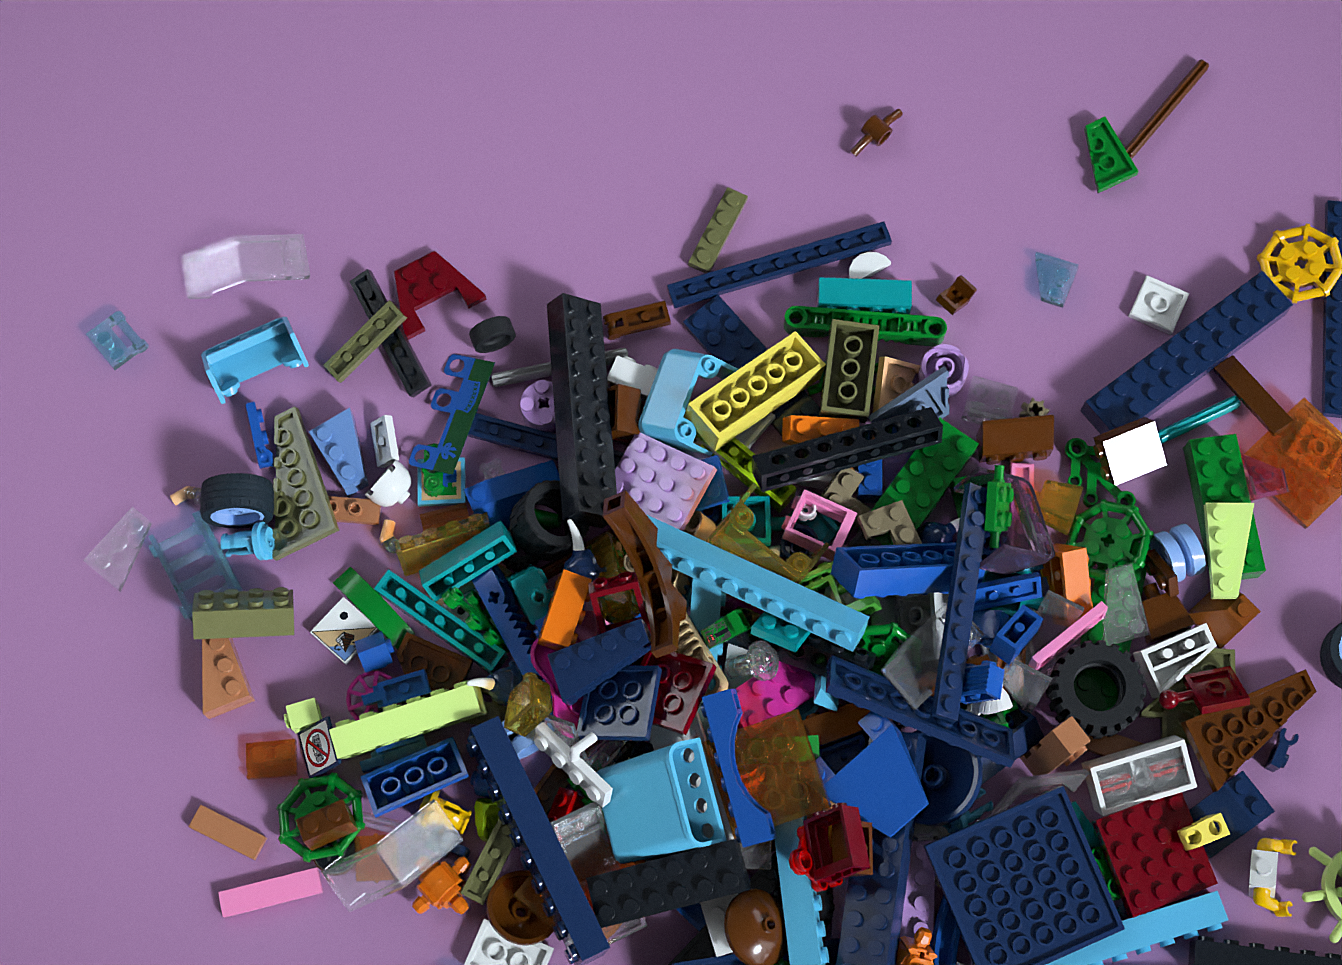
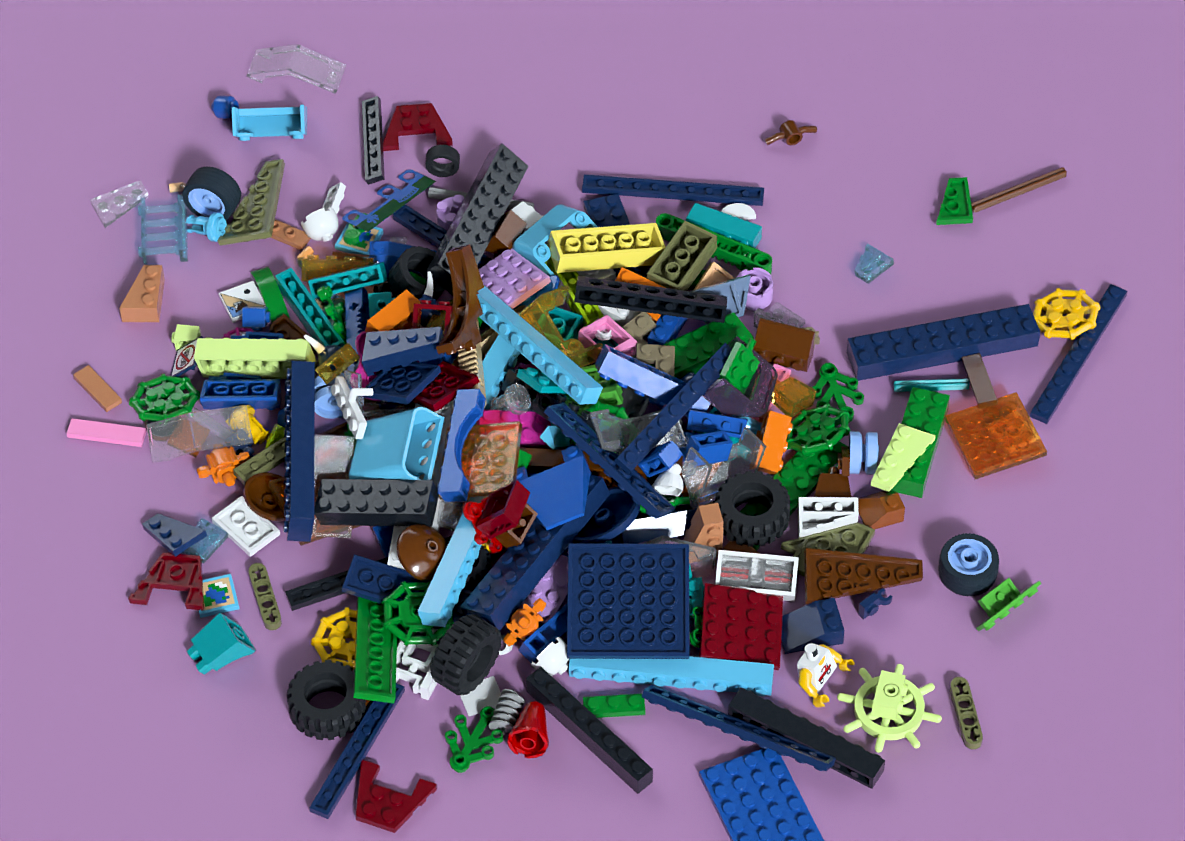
camera: 25 degrees right, 20 degrees down
clear light blue plate [86,311,149,370] -> none
olive brick [192,587,294,639] -> none
blue hinge [246,402,273,469] -> none
clear orange plate [246,739,298,780] -> none
reddish brown brick [296,799,358,851] -> none
medium blue wedge [309,408,369,497] -> none
olive plate [323,300,407,383] -> none
reddish brown plate [603,301,671,340] -> none
olive plate [688,187,748,274] -> none
green leg [700,609,751,649] -> none
reddish brown bracket [936,275,977,315] -> none
bright pink tile [1027,601,1108,673] -> none
brick [1093,417,1167,486] -> none
clear wing [1102,563,1150,646] -> none
white tile [1128,276,1189,335] -> none
dark red plate [1159,666,1250,714] -> none
light yellow leg [1177,813,1230,851] -> none
clear pink slope [1241,454,1289,501] -> none
none -> blue head [211,95,239,119]

